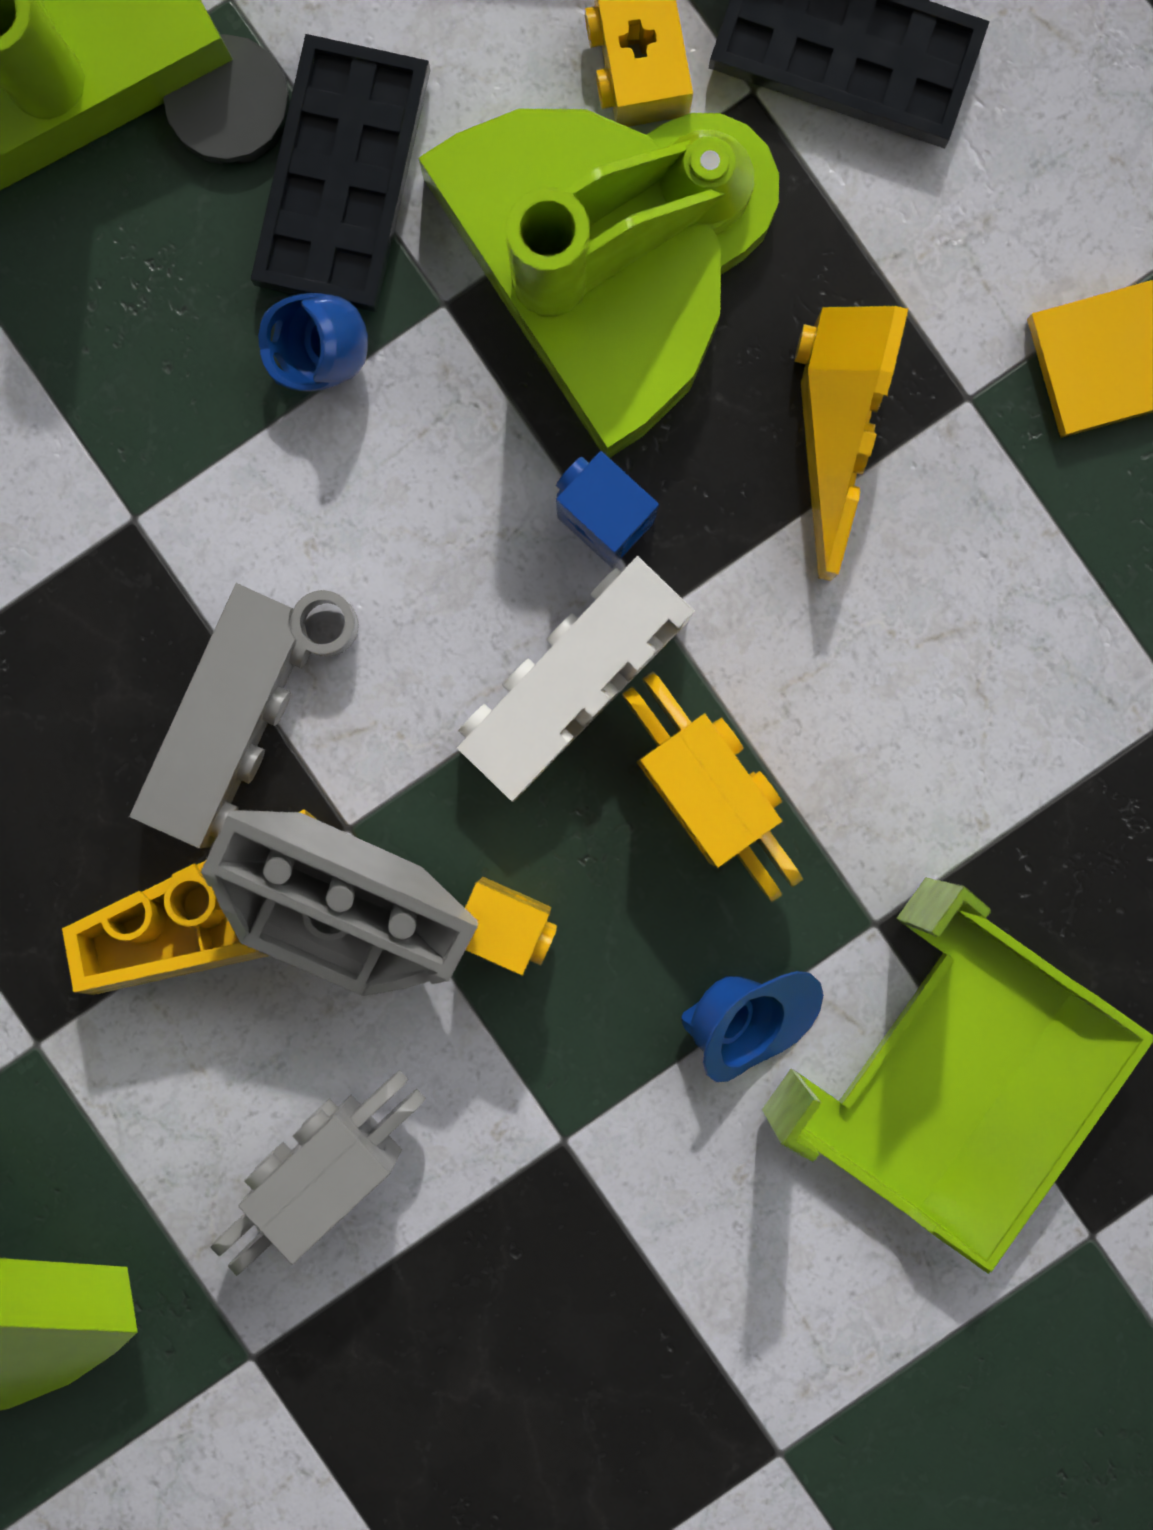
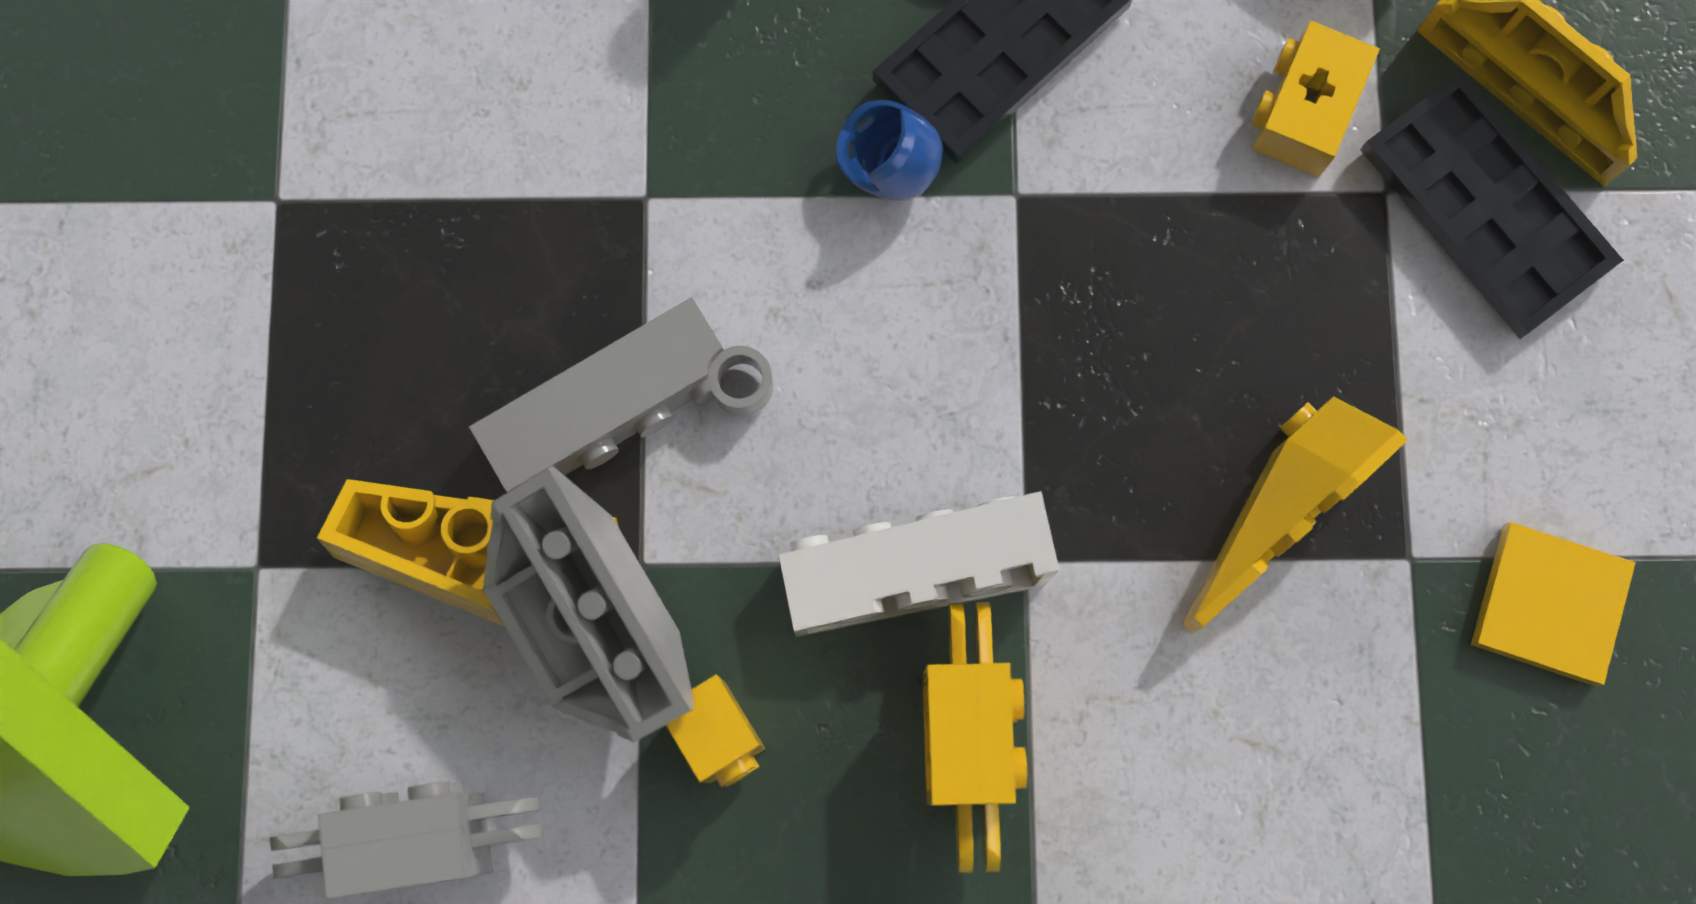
camera: 30 degrees right, 10 degrees down
lime piece [418,108,779,458] -> none
blue brick [556,451,659,568] -> none

